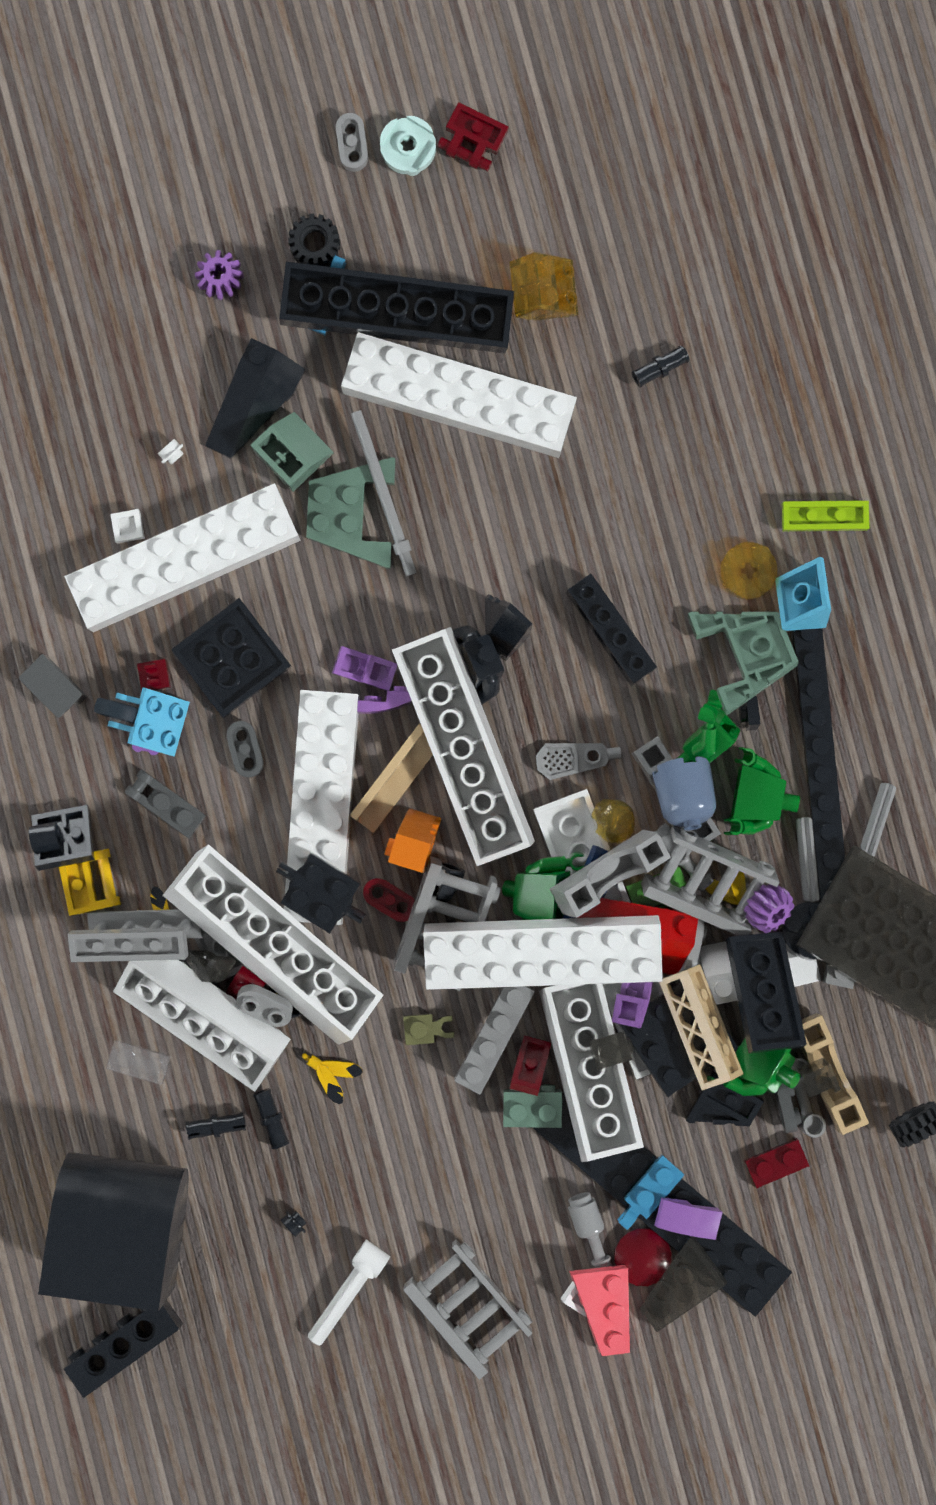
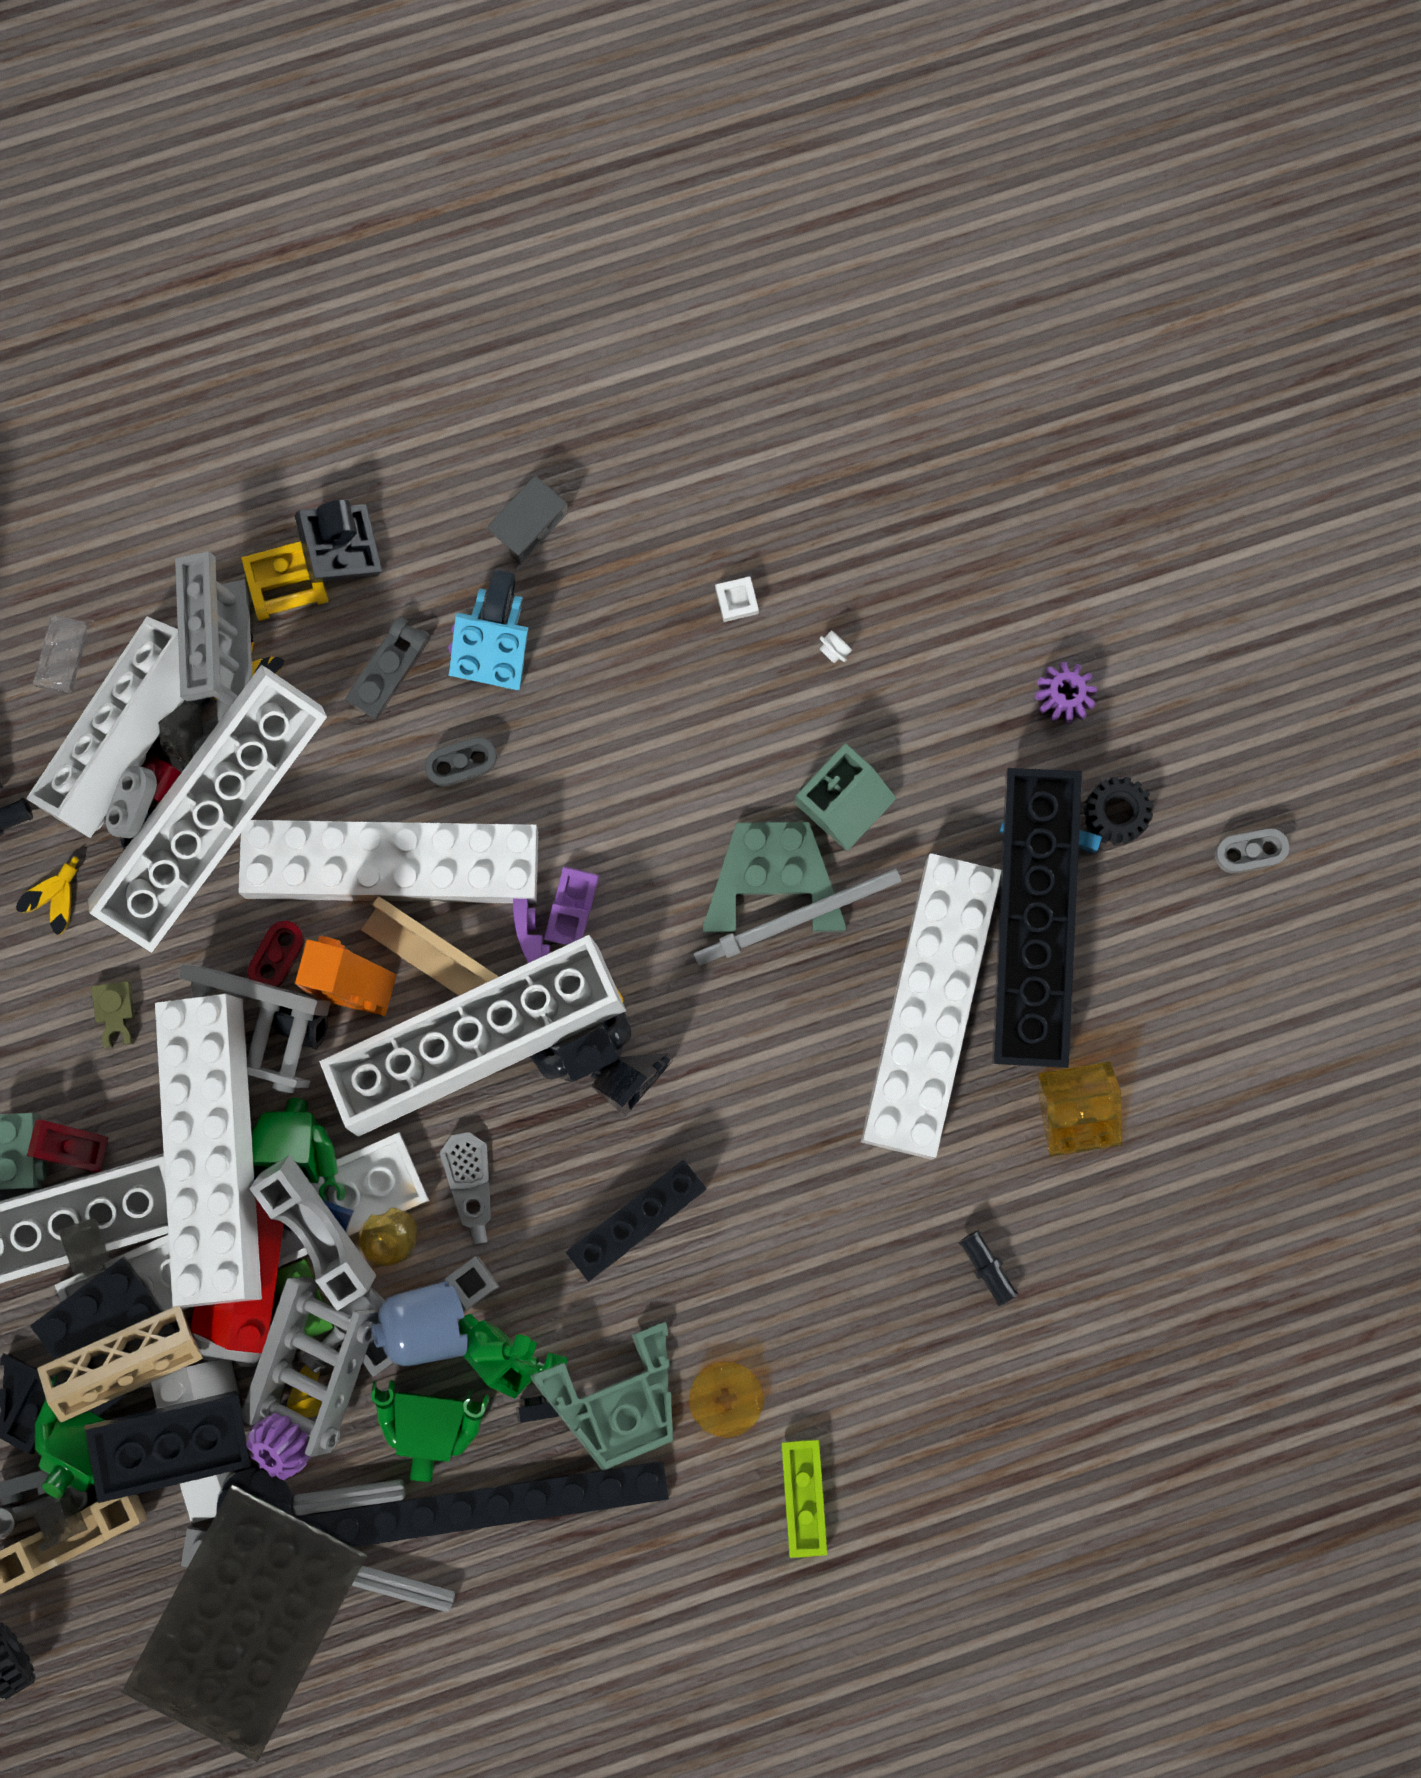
camera: 80 degrees right, 5 degrees down
white brick [64,483,301,632] -> none
dark red tile [137,659,171,692] -> none
black plate [171,598,292,718] -> none
black wedge [205,338,305,459] -> none
black plate [276,853,366,934] -> none
light aqua plate [380,116,436,176] -> none
dark red plate [437,102,509,172] -> none
light grey arch [455,986,535,1095] -> none
medium lavender slope [612,982,654,1028] -> none
medium azure slope [775,557,831,631] -> none

